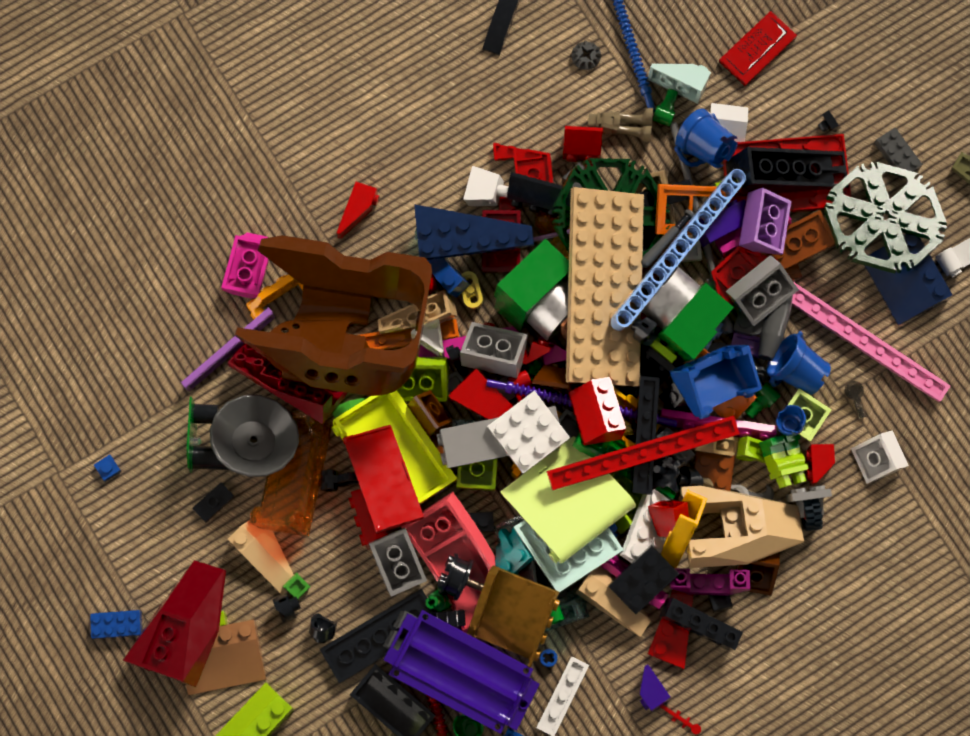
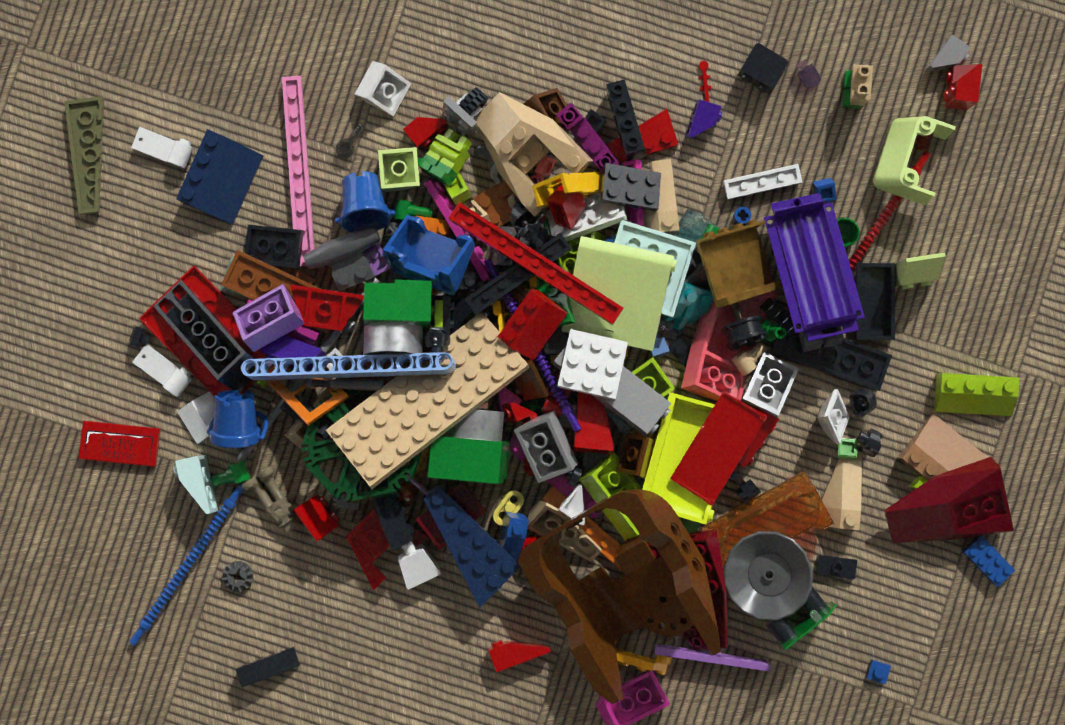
camera: 130 degrees left, 10 degrees up
light grey slope [725,255,799,326] -> none
blue hair [776,405,806,436] -> none
plate [824,162,947,274] -> none
dark grey piece [874,127,923,180] -> none
none -> white door [133,344,192,397]
none -> black plate [245,225,304,269]
none -> coral plate [530,155,556,184]
none -> medium blue piece [650,332,670,359]
none -> tan pin [732,343,767,376]
none -> white slope [817,389,849,444]

